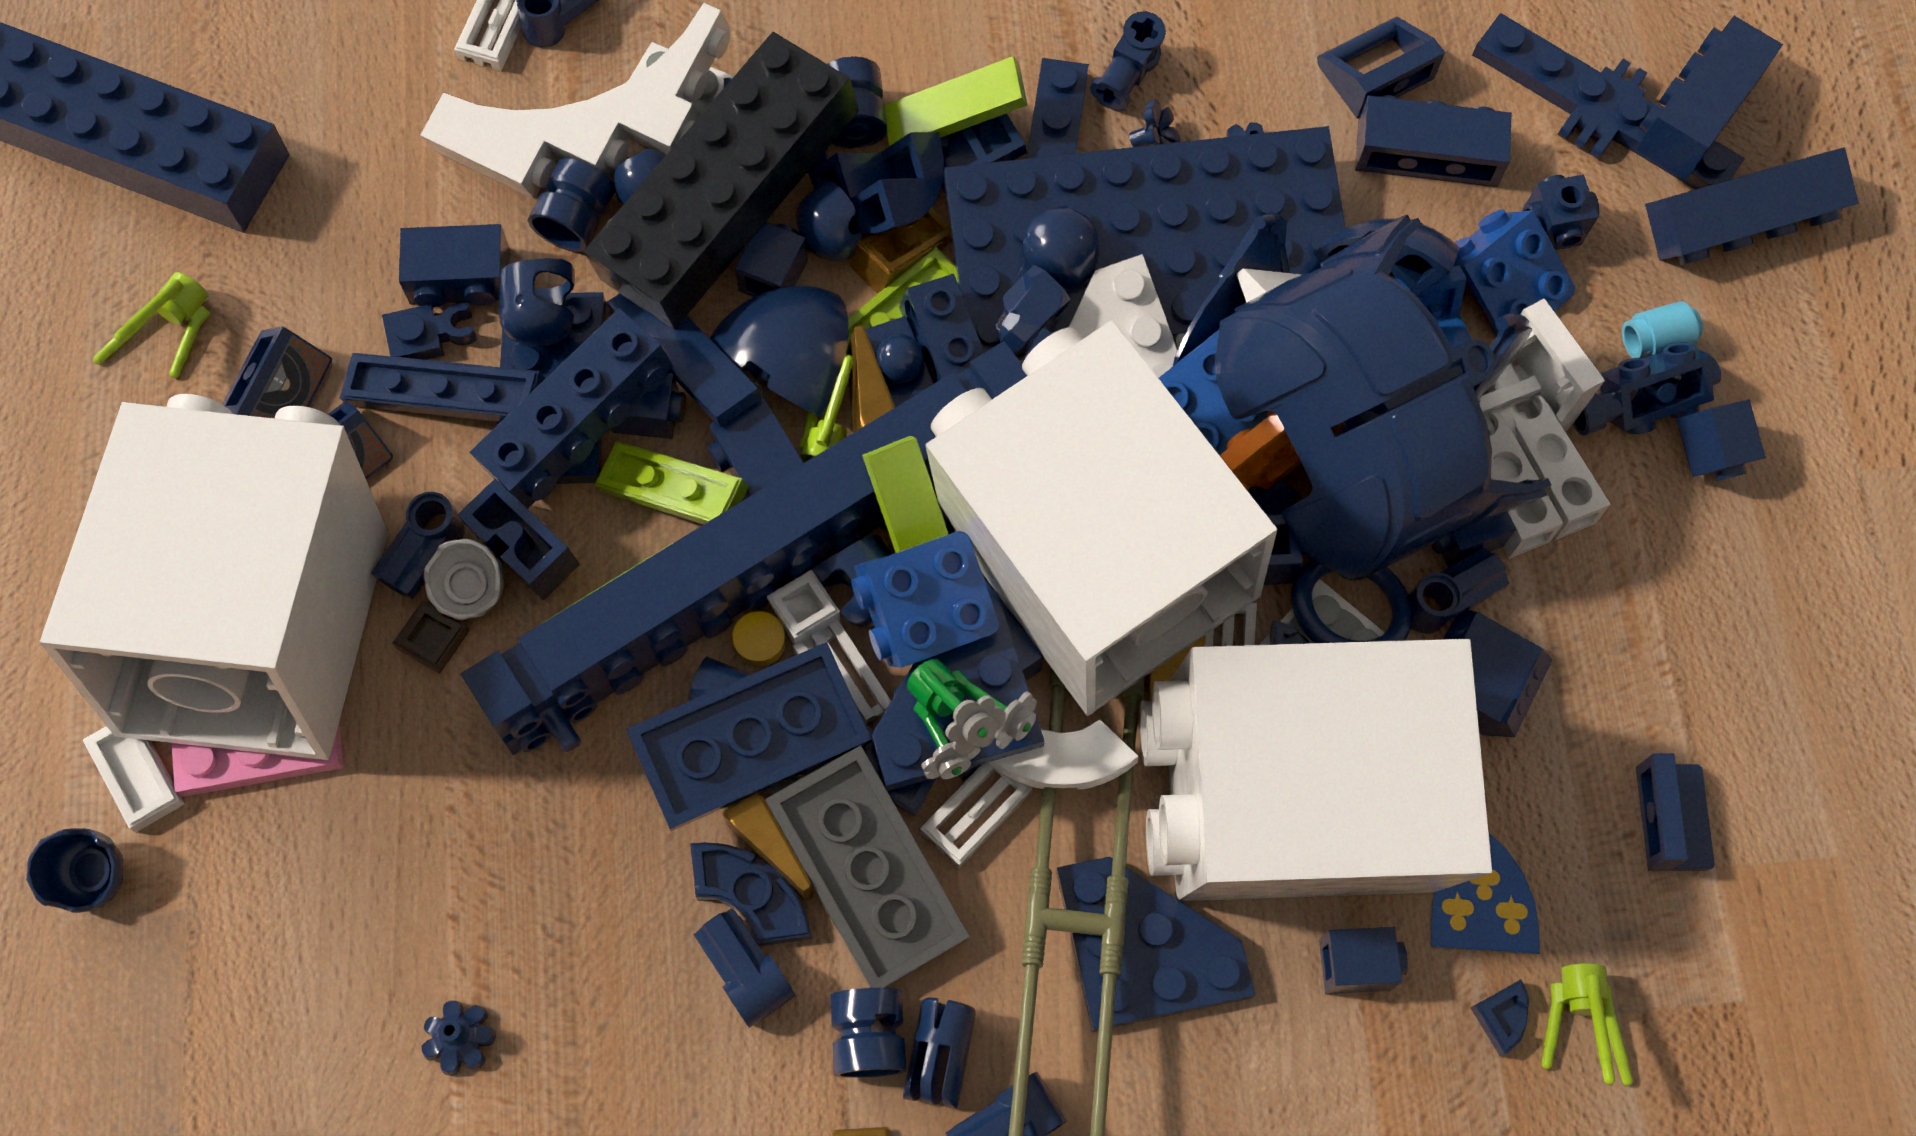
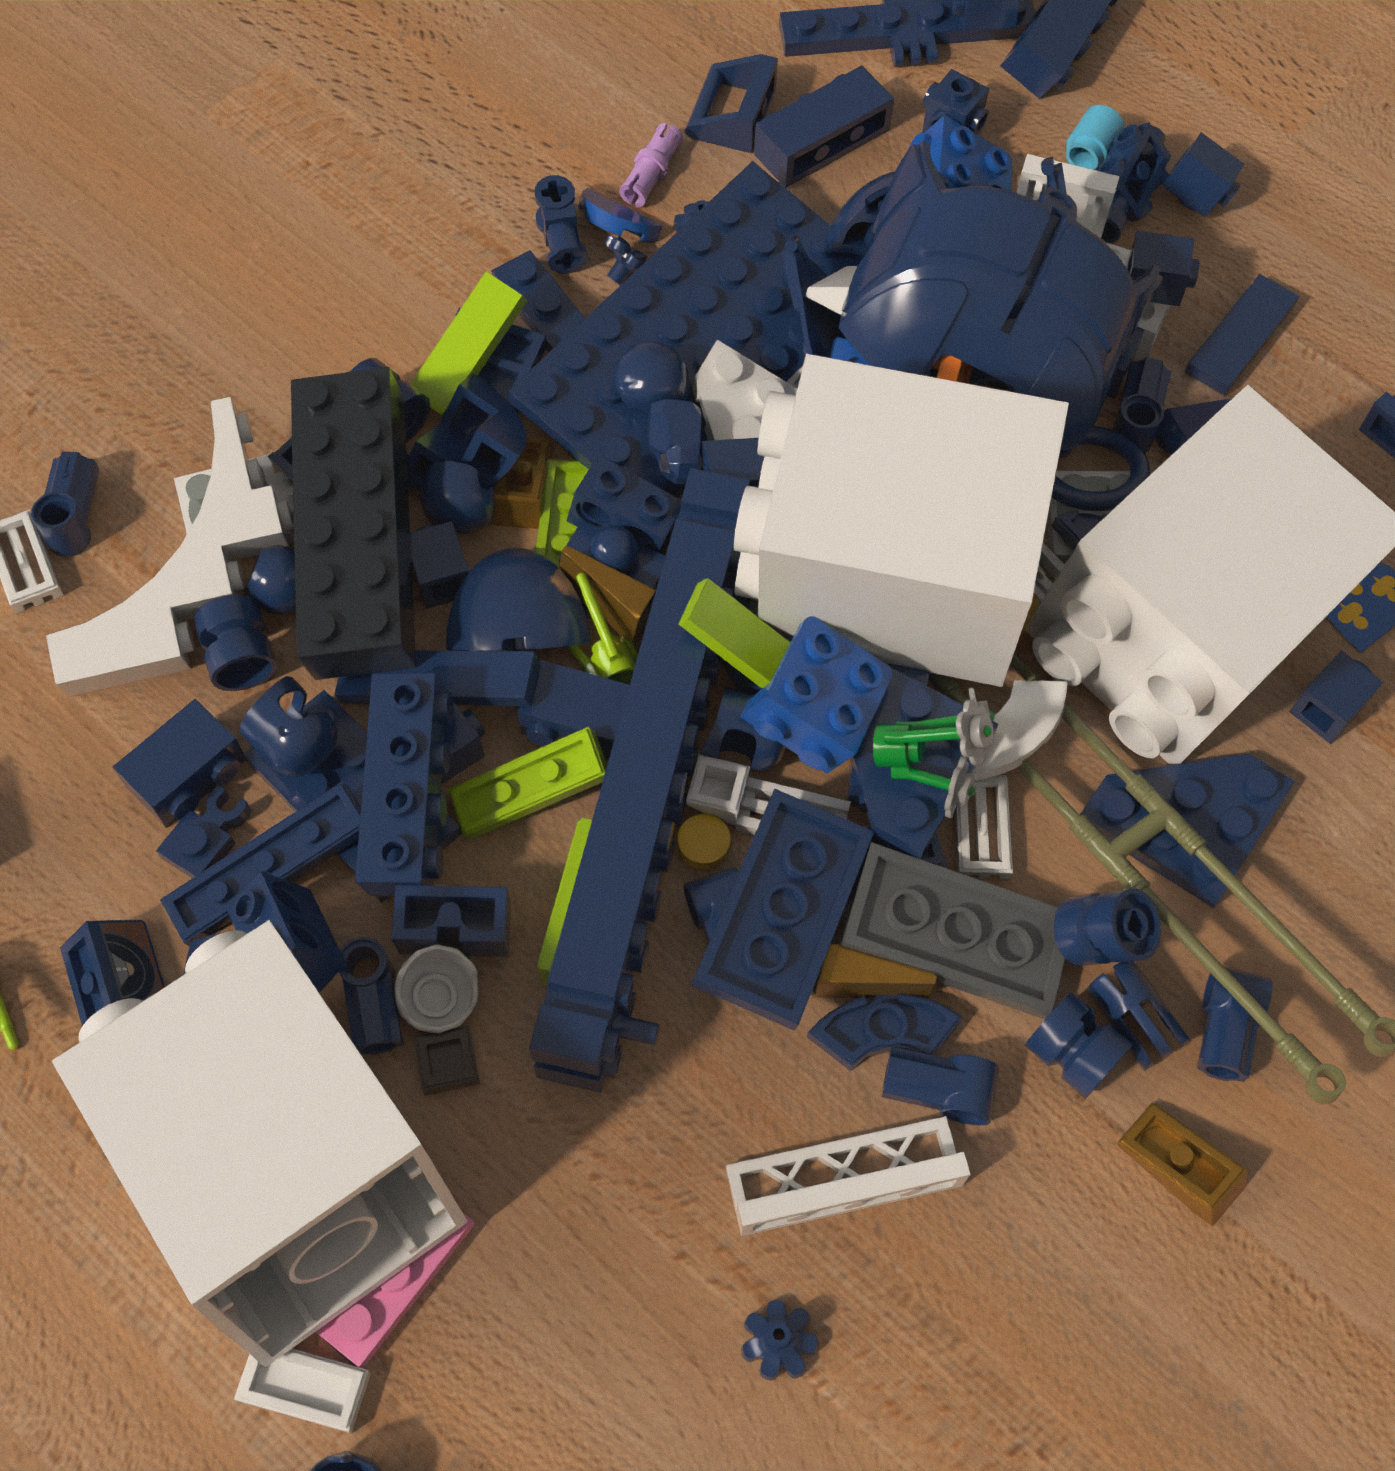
camera: 40 degrees left, 5 degrees down
none -> dark blue brick [227,871,346,993]
none -> blue tile [578,188,663,242]
none -> lavender pin [619,123,683,207]
none -> white fence [726,1116,971,1236]
none -> dark blue wheel [1054,888,1161,966]
none -> dark blue brick [1127,231,1200,306]
none -> dark blue tile [1185,274,1299,396]

